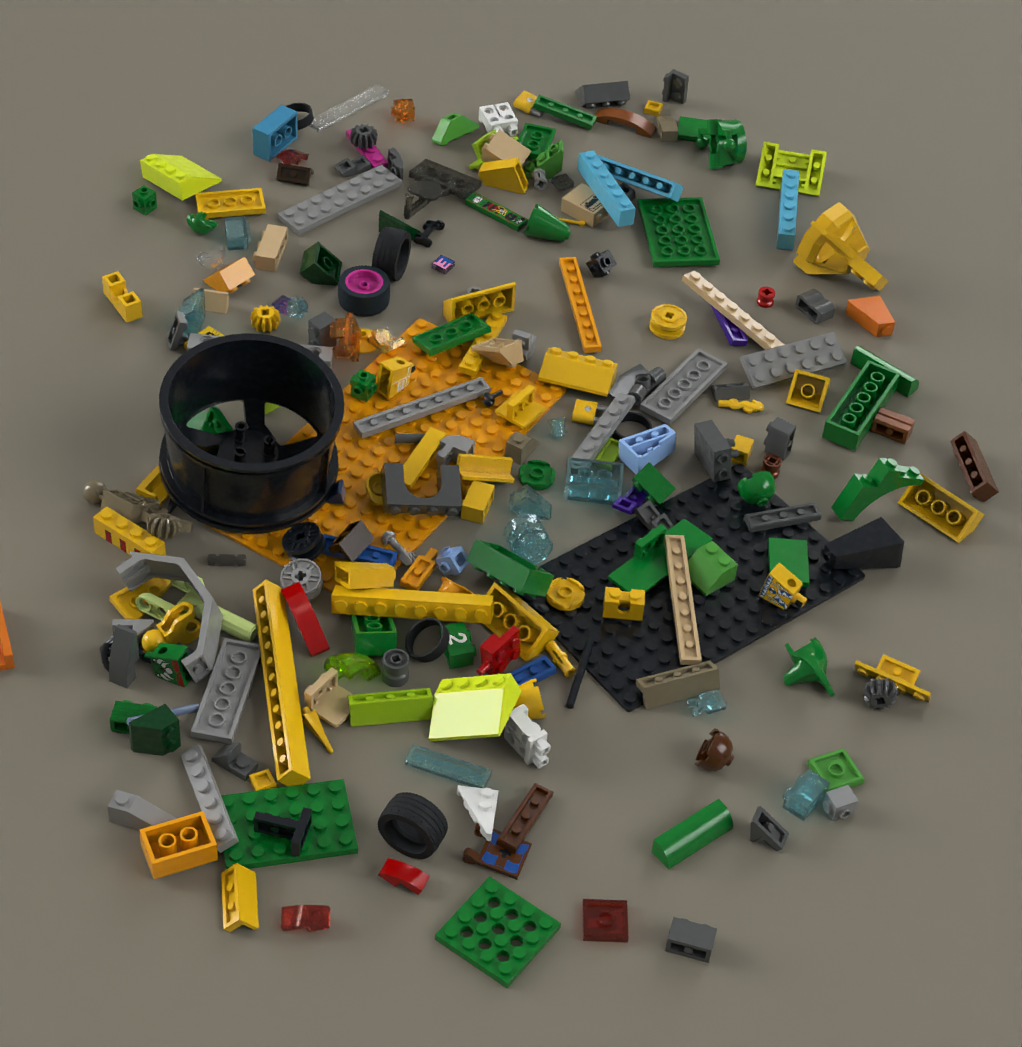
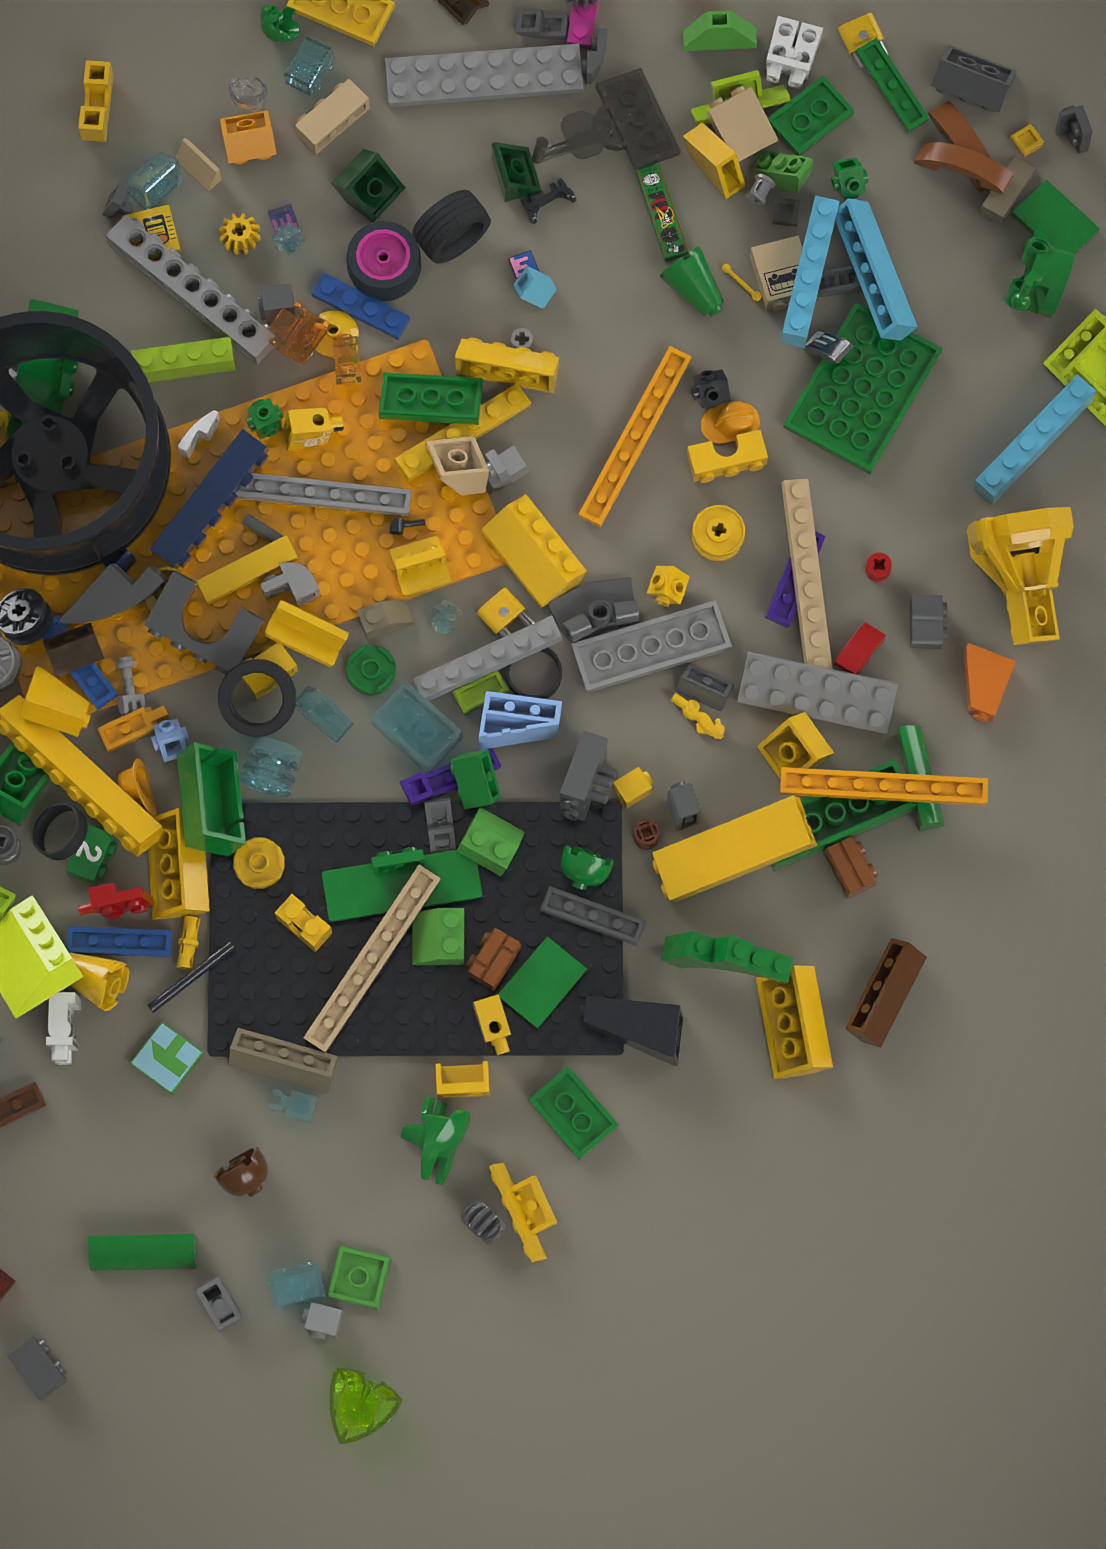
camera: 40 degrees right, 30 degrees up
none -> dark grey slope [60,564,169,624]
none -> tile [130,1022,204,1095]
none -> dark blue brick [150,429,269,569]
none -> black tyre [218,659,297,737]
none -> blue plate [311,273,410,340]
none -> clear neon green brick [329,1368,403,1444]
none -> yellow panel [435,1061,490,1099]
none -> bright green slope [456,807,525,876]
none -> dark orange brick [466,928,521,991]
none -> medium azure panel [513,266,557,308]
none -> green plate [528,1066,619,1160]
none -> yellow brick [647,566,690,607]
none -> yellow brick [652,795,817,902]
none -> yellow arch [687,429,768,483]
none -> light orange piece [701,401,760,444]
none -> light orange plate [780,767,988,806]
none -> slope [803,329,853,364]
none -> green brick [831,157,868,199]
none -> red slope [834,622,886,675]
none -> dark orange slope [914,142,1013,194]

